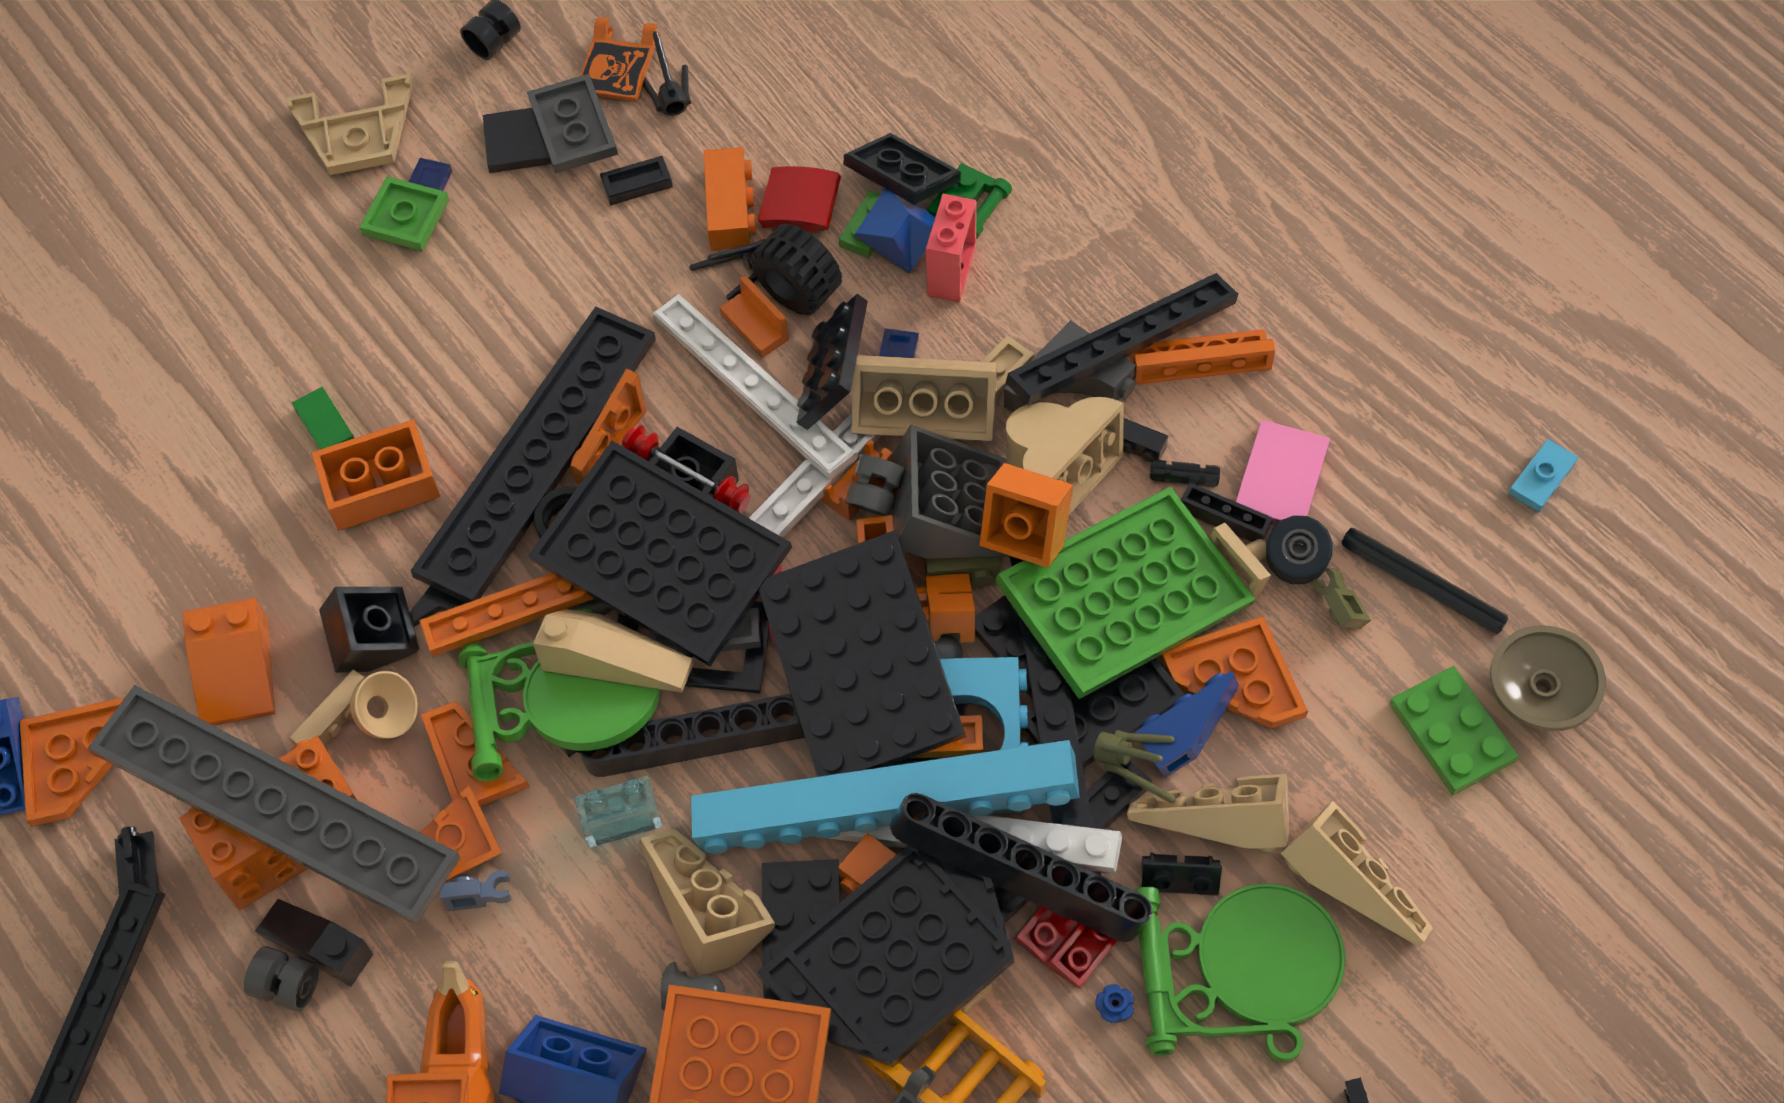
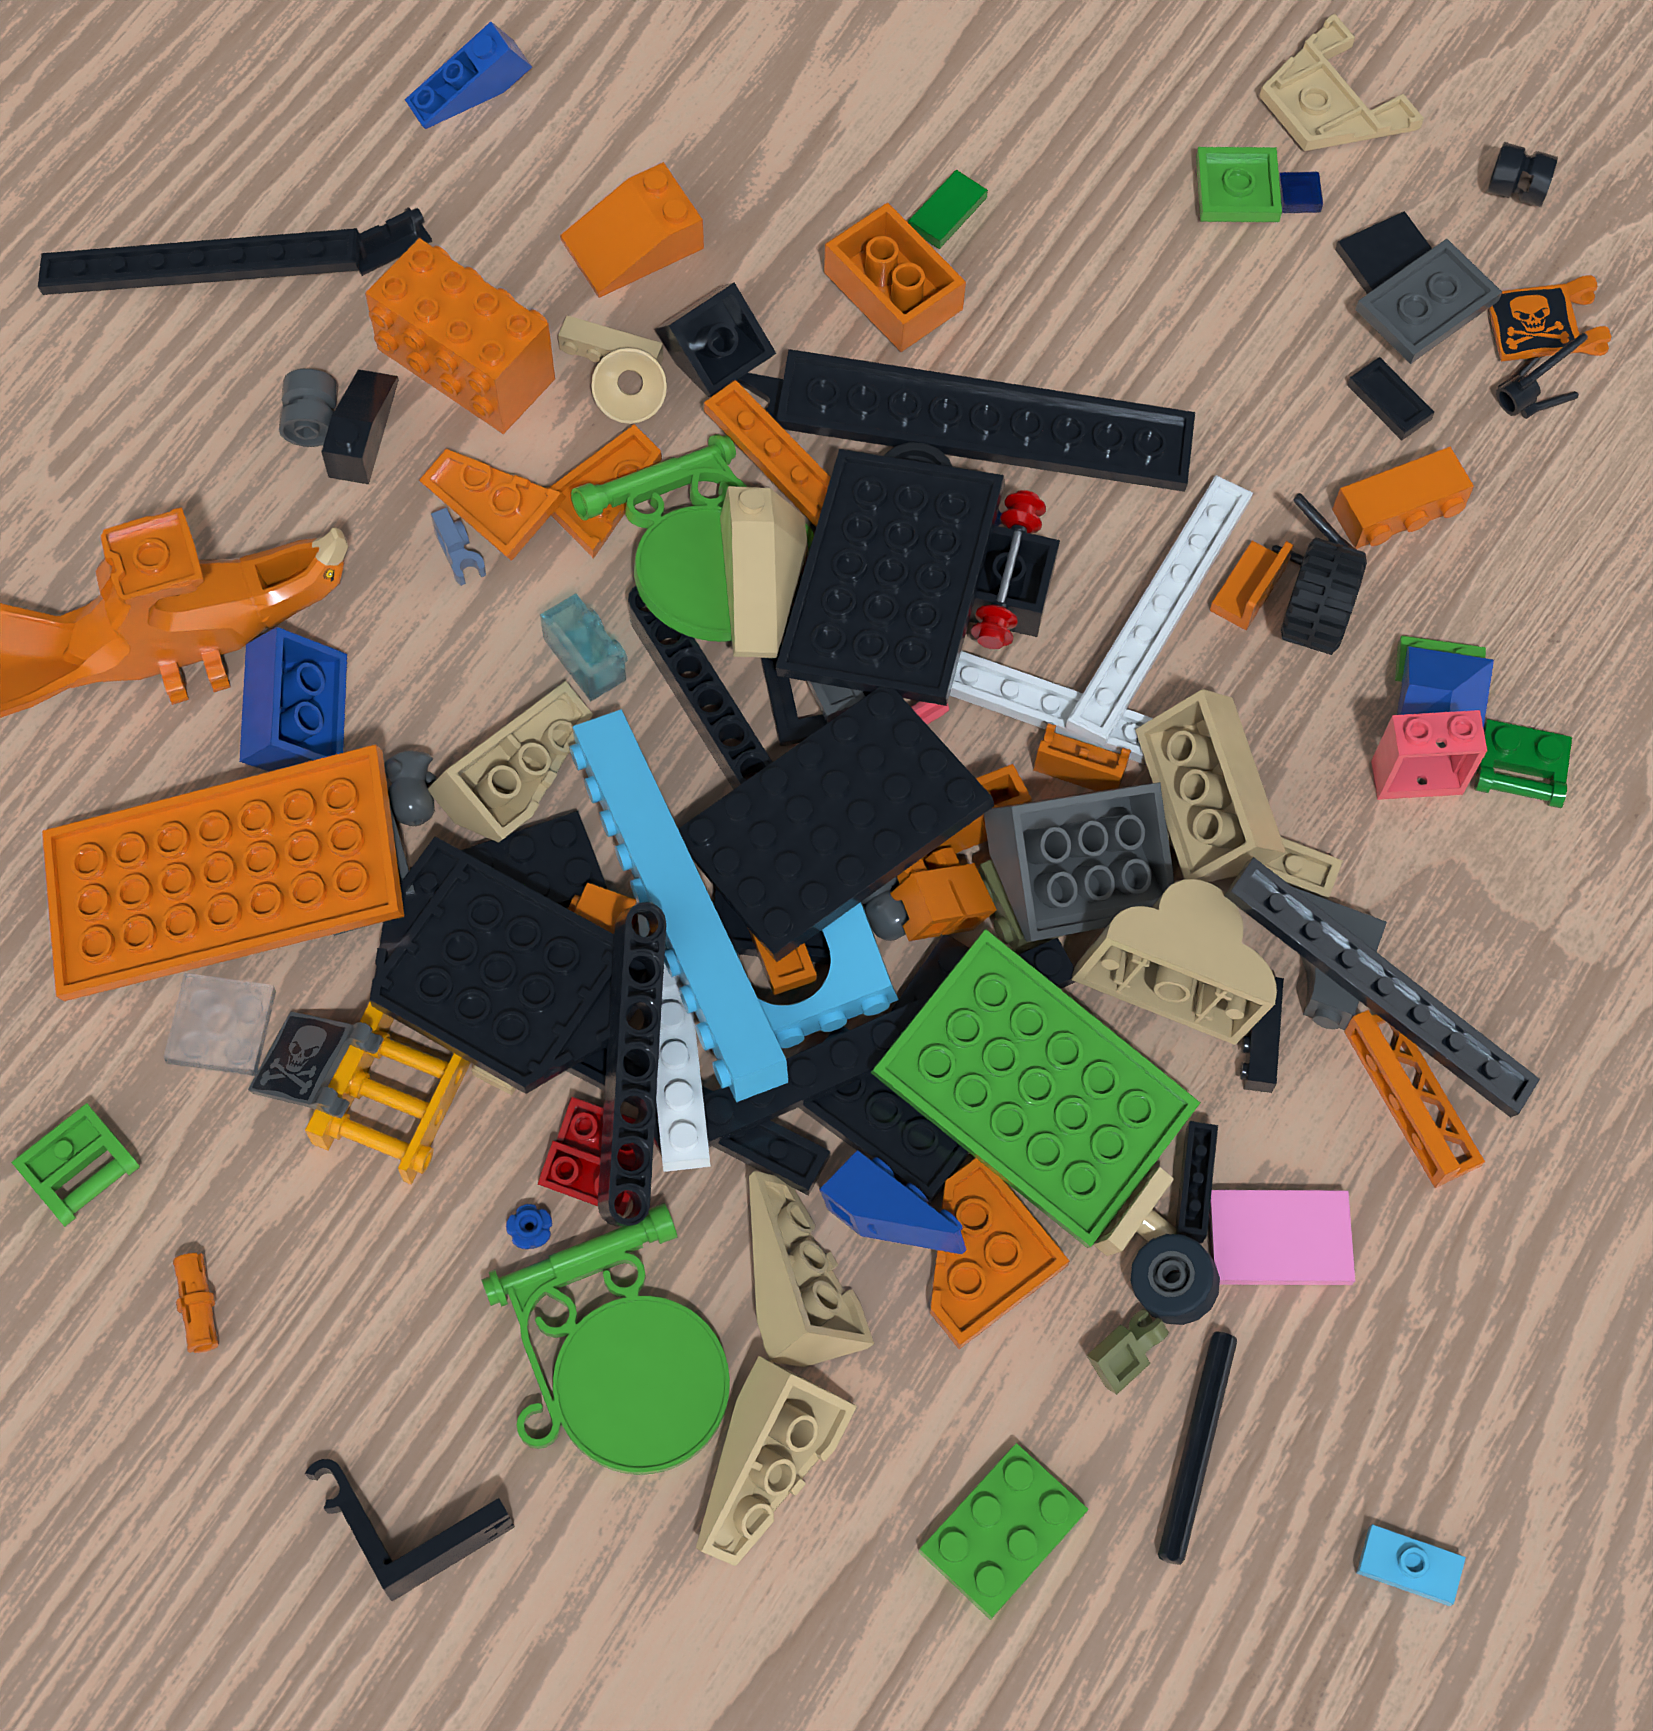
camera: 65 degrees right, 5 degrees up
orange plate [20,697,125,827] -> none
dark grey plate [88,685,460,926] -> none
orange wing [571,368,647,485] -> none
red slope [758,166,841,232] -> none
black plate [796,294,868,430] -> none
black tile [843,133,961,205] -> none
dark grey wheel [845,454,905,516] -> none
clear blue tile [879,328,919,358] -> none
orange brick [979,463,1073,568] -> none
olive plant [1094,730,1176,803] -> none
black hinge [1141,852,1222,895] -> none
black axle [1150,459,1220,487] -> none
dark tan dish [1490,625,1606,731] -> none

